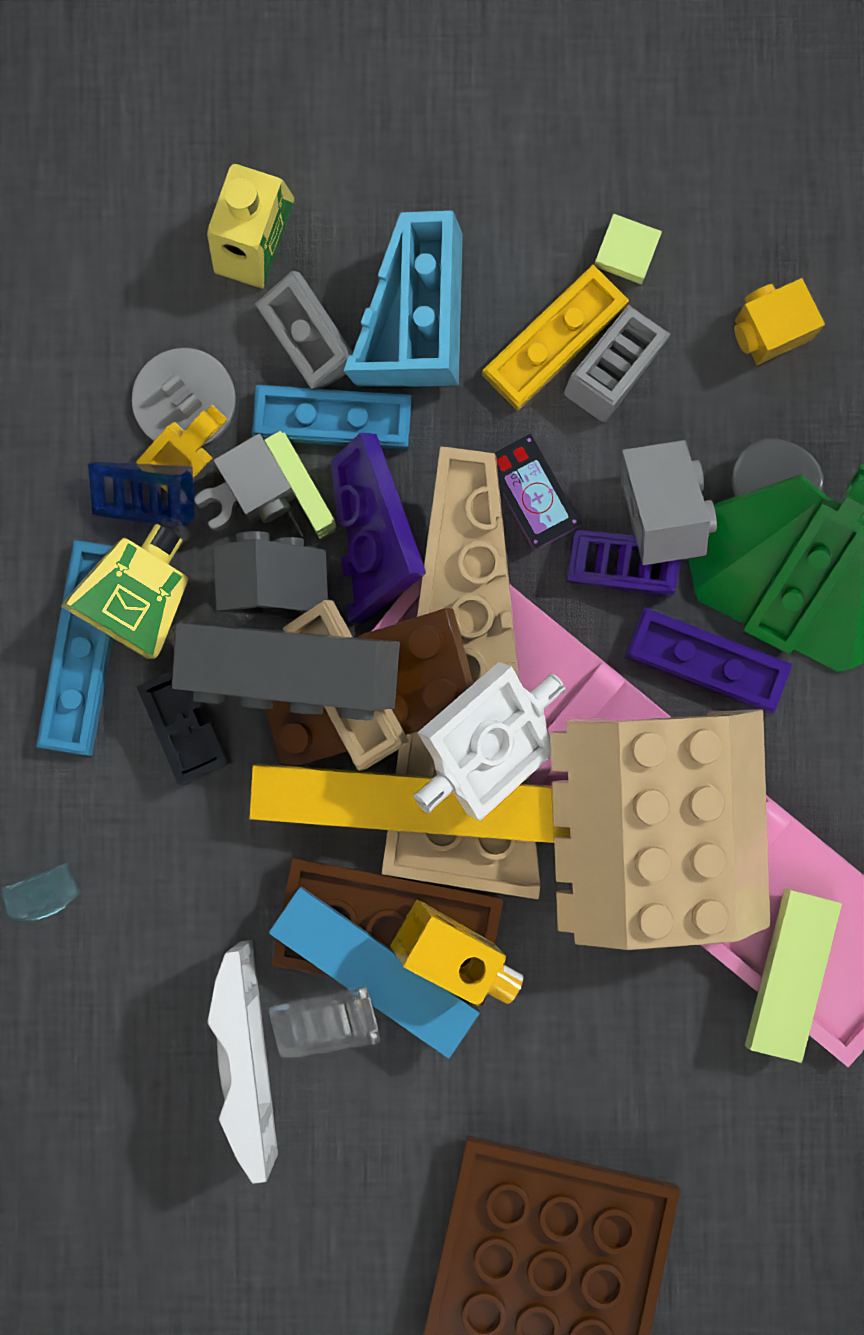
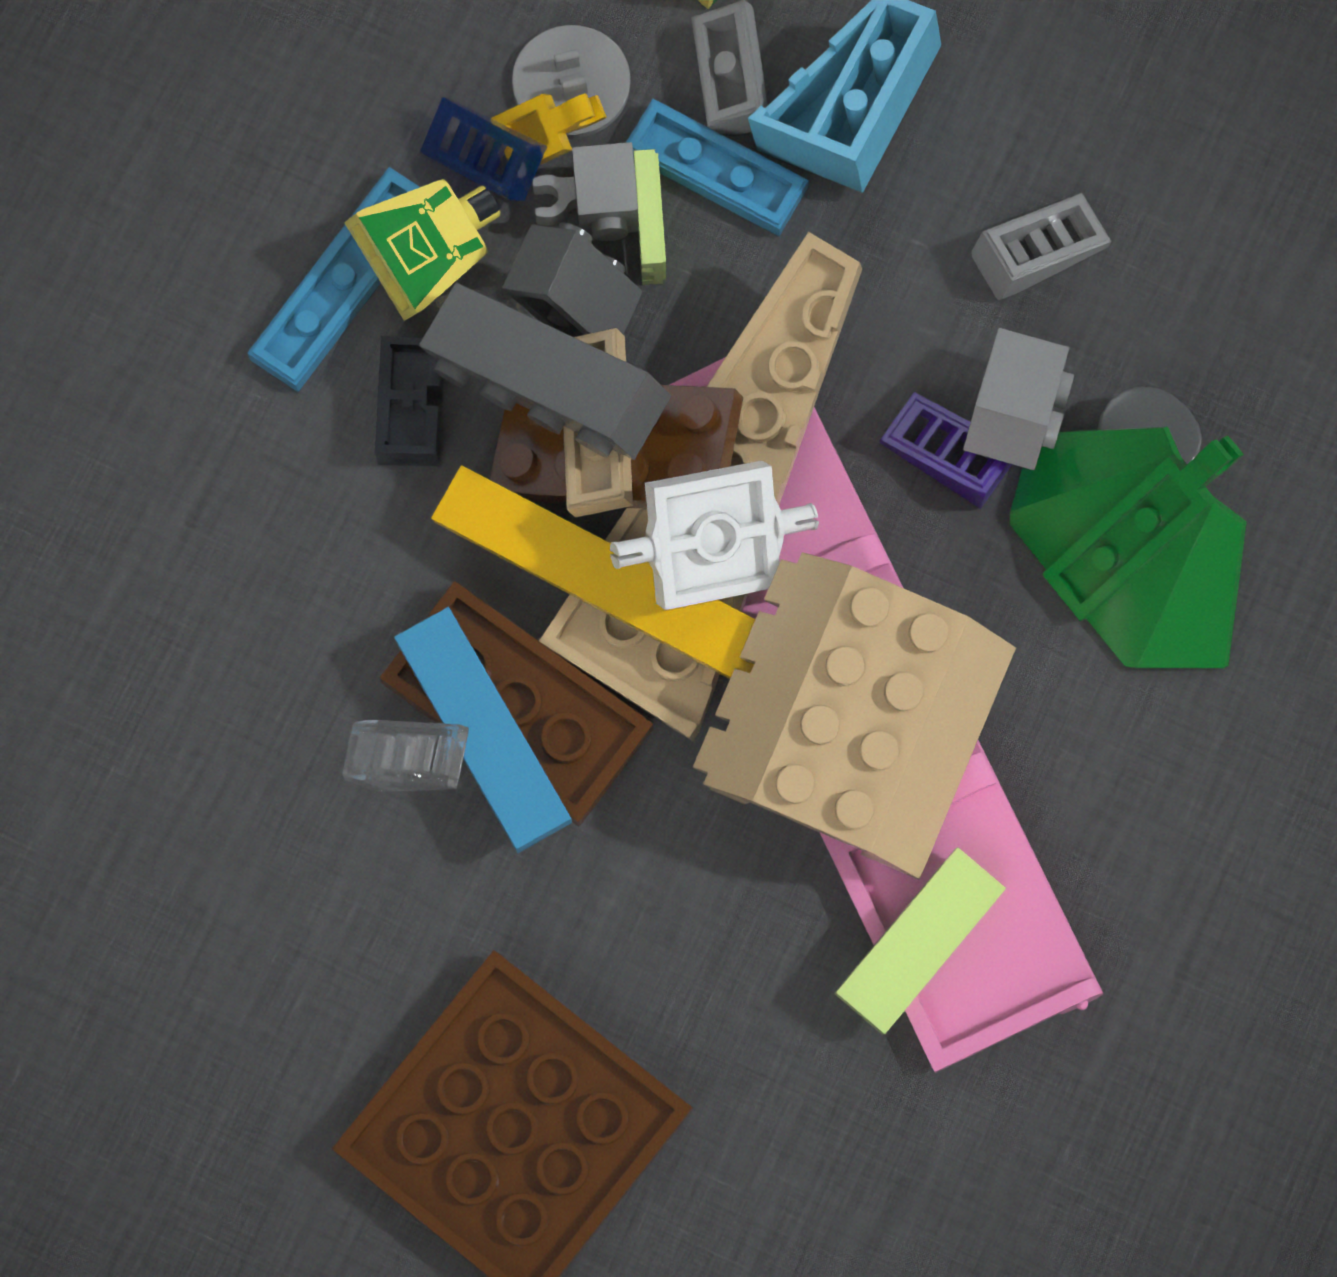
camera: 25 degrees right, 10 degrees down
clear light blue piece [2,863,81,921] -> none
white slope [208,940,278,1184] -> none
dark purple wing [331,432,426,623] -> none
yellow torso [390,899,523,1006] -> none
yellow tile [482,265,629,411] -> none
tile [495,433,581,551] -> none
yellowish green tile [594,214,662,284] -> none
dark purple tile [624,607,793,714] -> none
yellow brick [734,278,825,365] -> none

